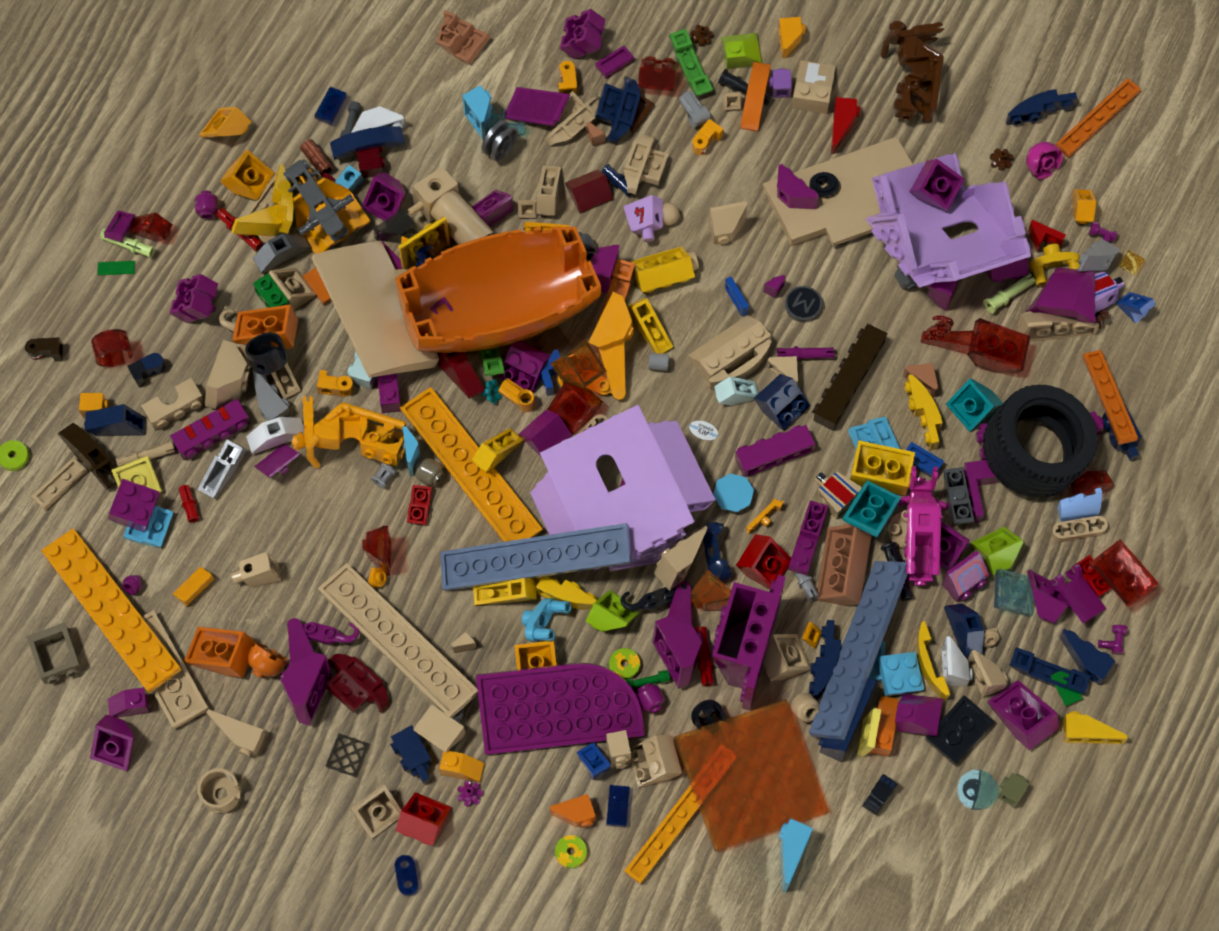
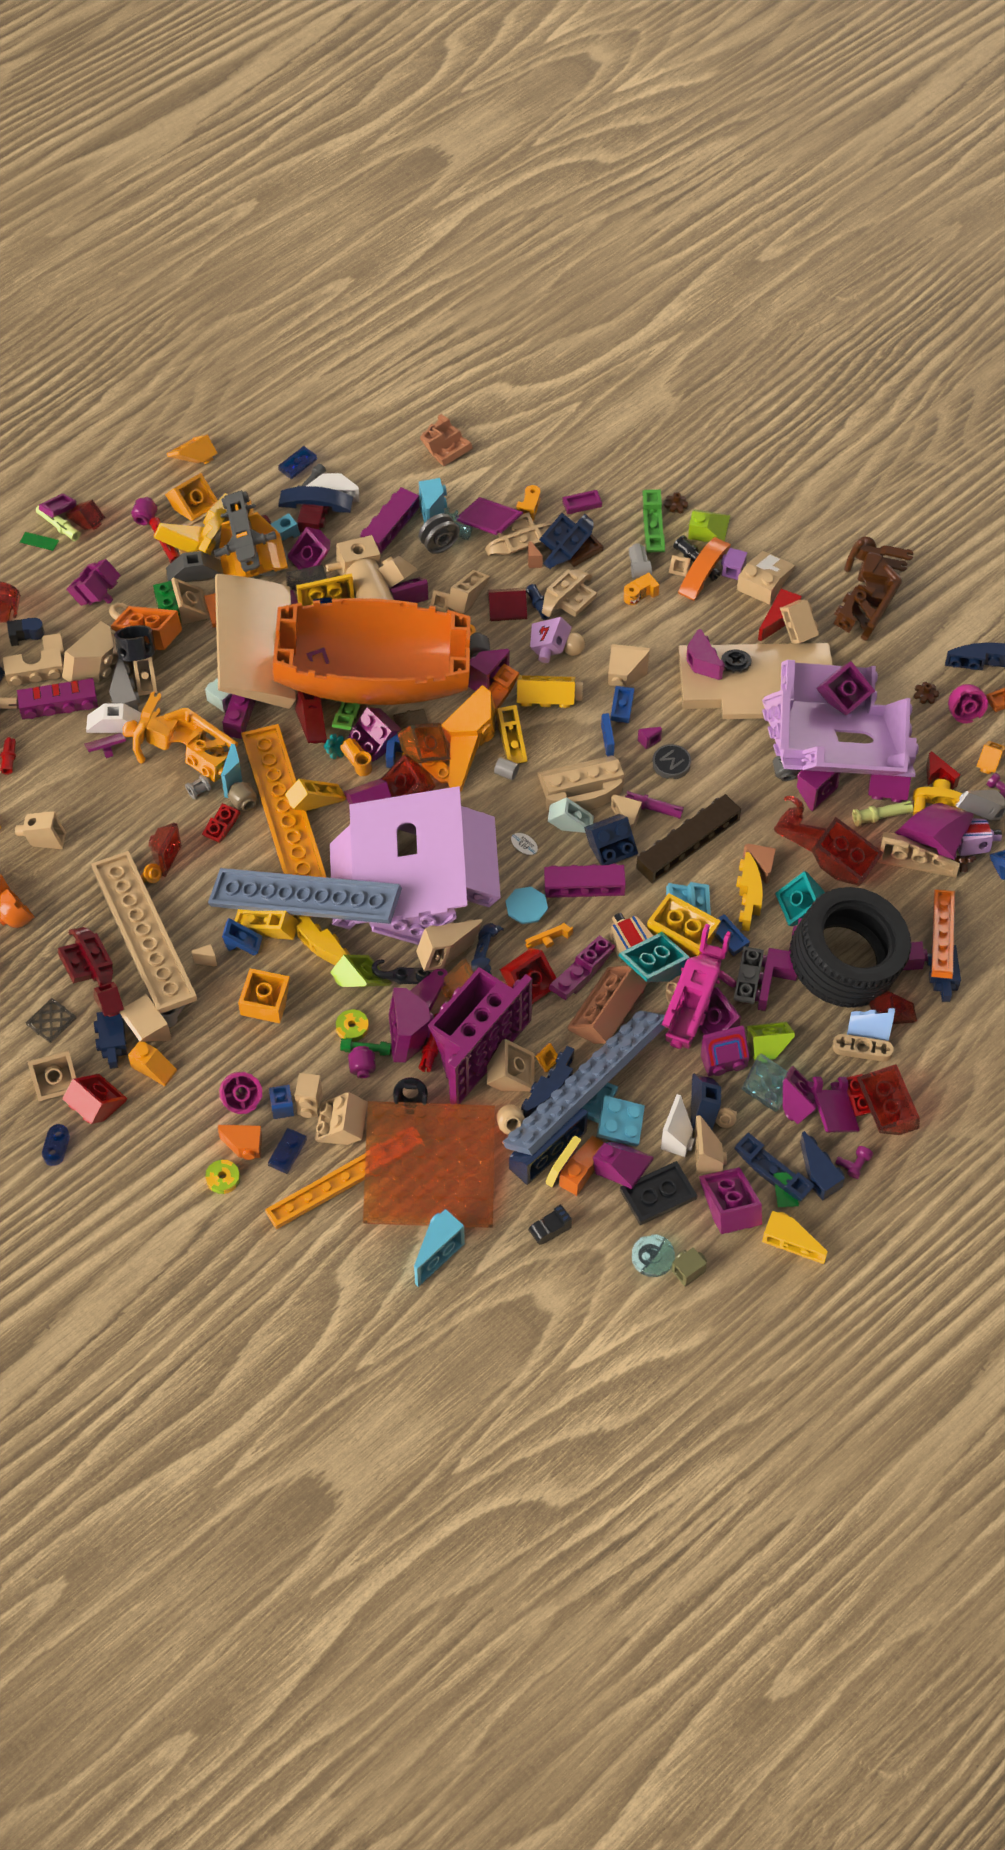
camera: 20 degrees right, 10 degrees down
light grey slope [197,439,248,499] -> none
magenta slope [281,618,359,726] -> none
copper axle [300,139,334,176] -> none
light orange leg [317,370,354,397] -> none
magenta plant [457,781,483,807] -> none
magenta plate [476,663,644,755] -> none
medium azure connector [522,598,571,642] -> none
magenta brick [560,9,606,59] -> none
clear red slope [638,56,678,91] -> none
light orange slope [778,17,805,58] -> none
light grey pin [793,571,820,602] -> none
black pin [881,542,913,601] -> none
yellow slope [916,621,950,701] -> none
none -> tan slope [42,633,64,655]
none -> dark red slope [94,981,124,1017]
none -> dark pink cylinder [219,1071,262,1114]
none -> blue slope [222,918,263,956]
none -> magenta brick [360,487,420,555]
none -> tan slope [378,556,418,588]
none -> blue plate [610,686,635,723]
none -> tan brick [780,600,819,643]

